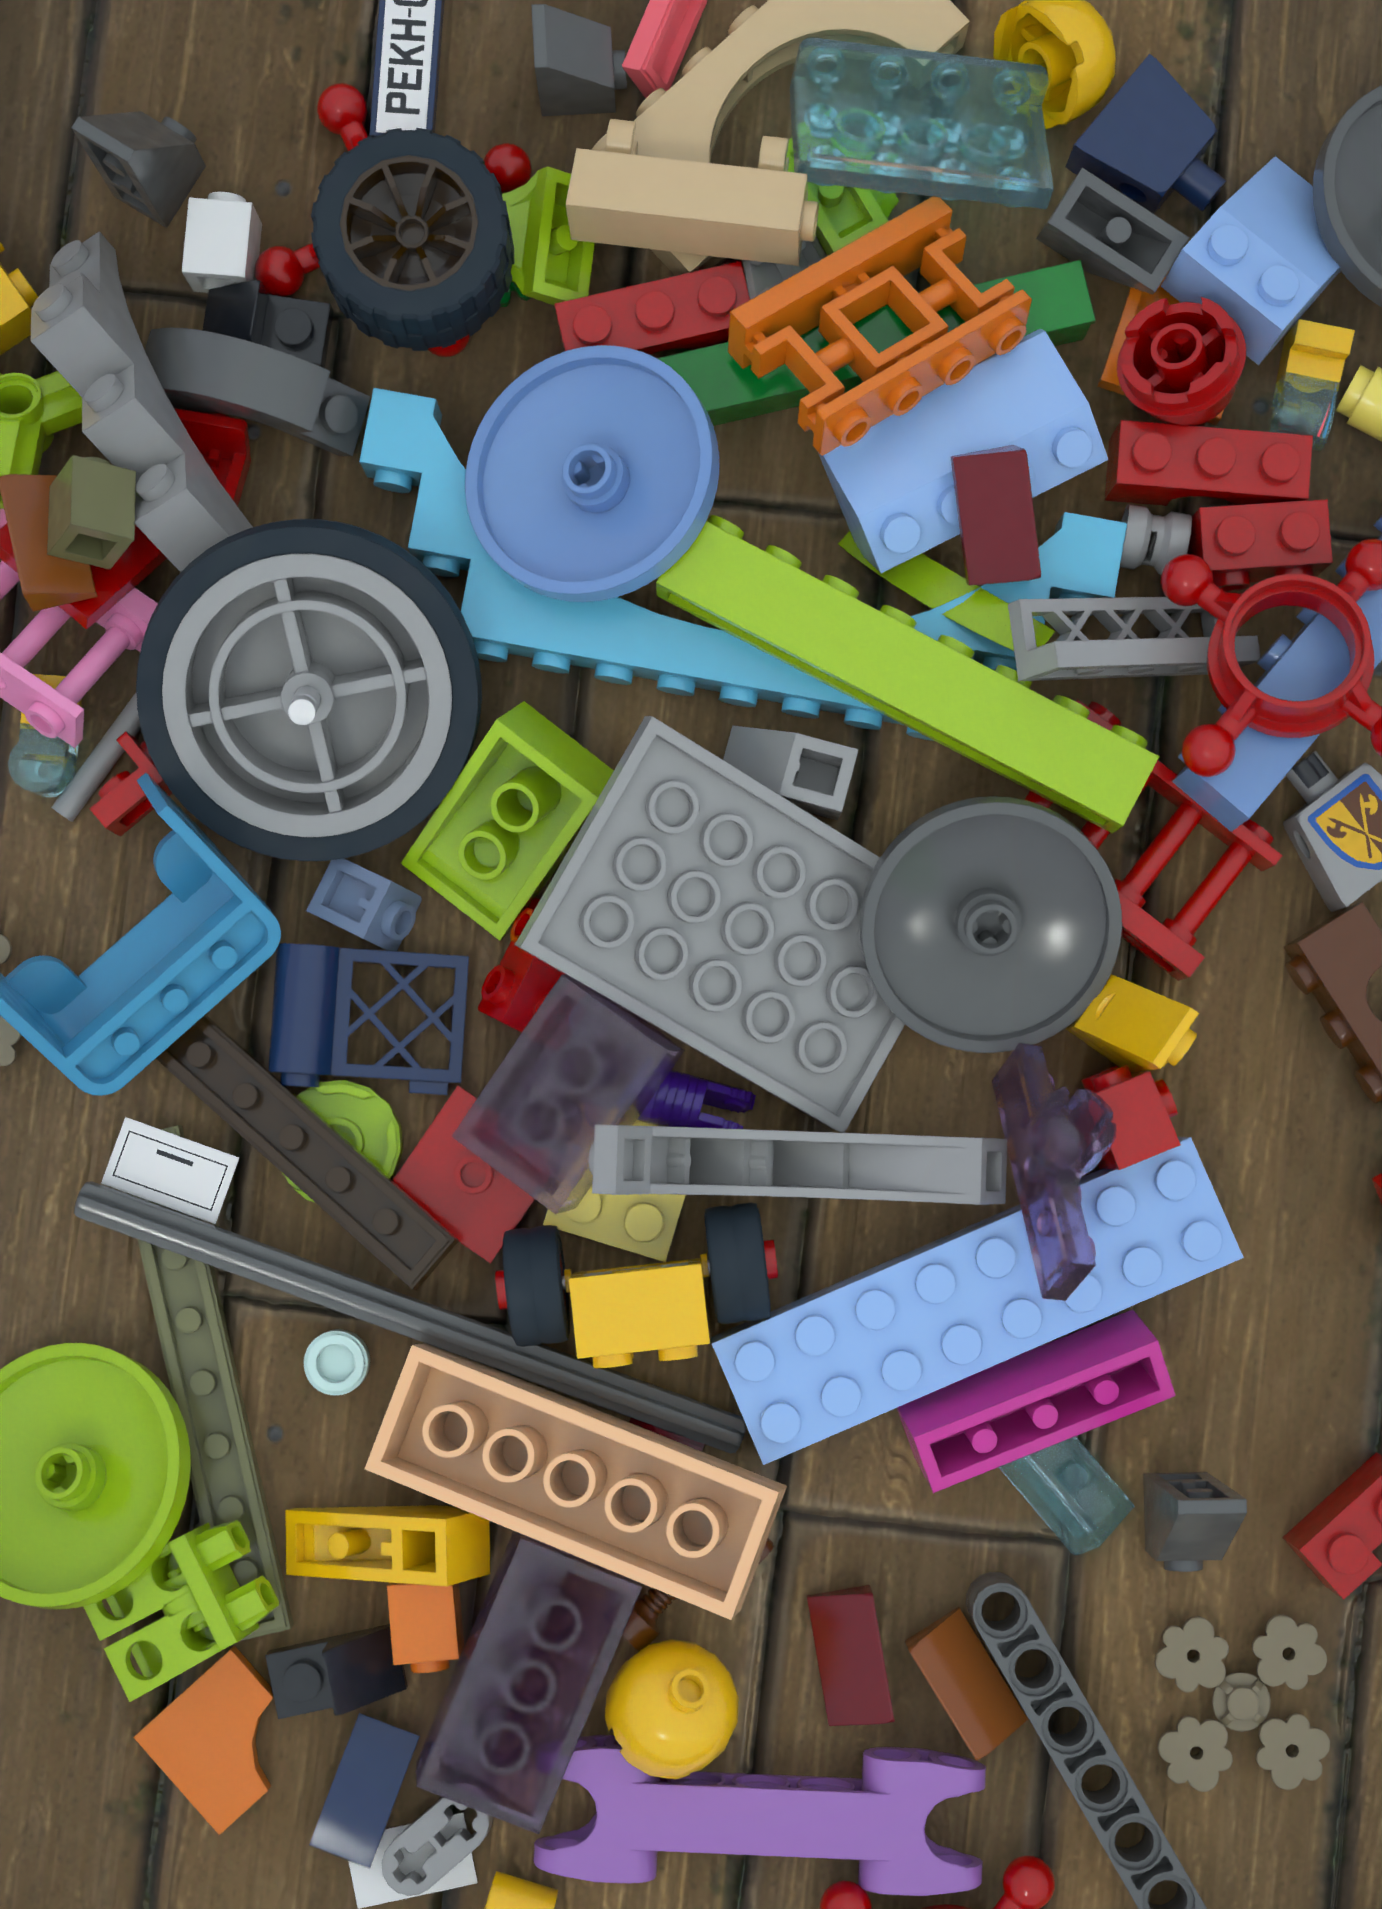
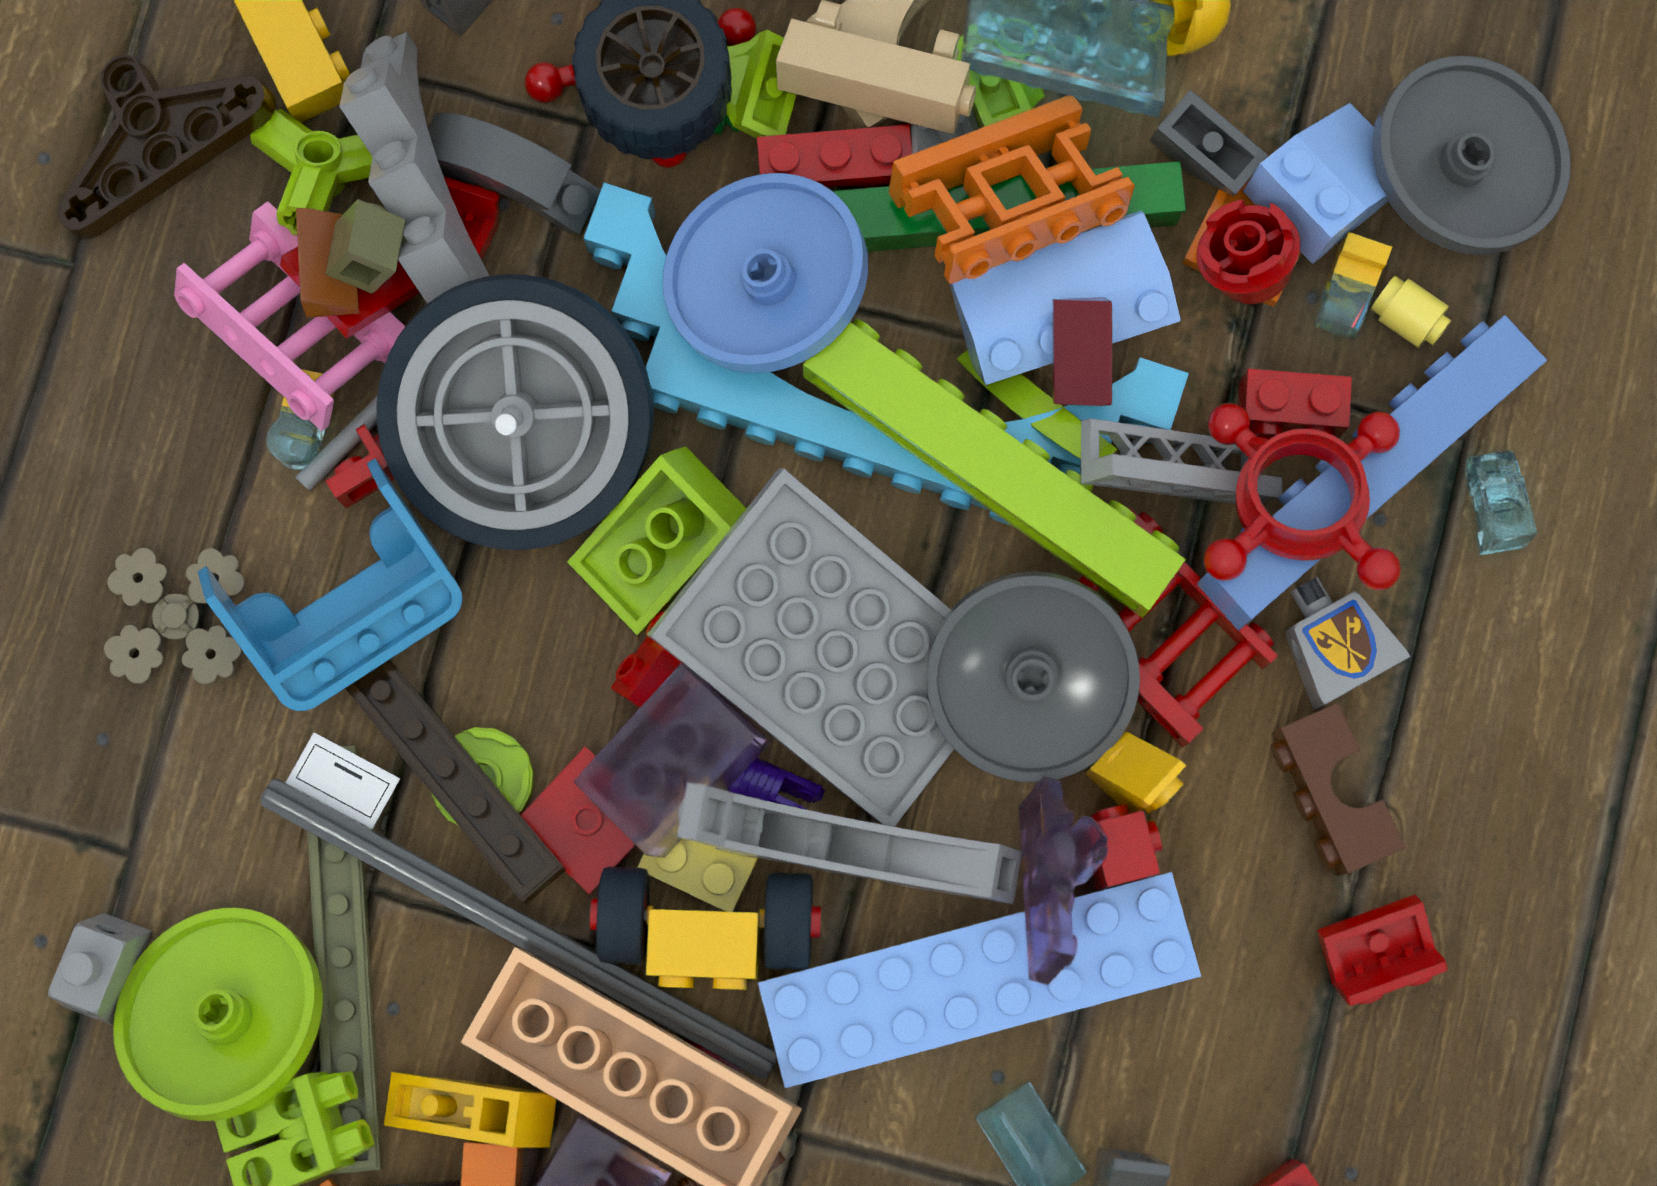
camera: 10 degrees right, 5 degrees down
white brick [182,192,262,293] -> none
black slope [202,280,334,368] -> none
dark blue piece [268,943,469,1095] -> none
light aqua tile [304,1329,370,1395] -> none
sand blue bracket [306,858,422,951] -> none
light grey slope [723,725,859,820] -> none
dark pink brick [897,1309,1176,1493] -> none
dark blue torso [1065,53,1226,214] -> none
red arch [1105,420,1313,506] -> none
light grey wheel [1120,503,1192,575] -> none

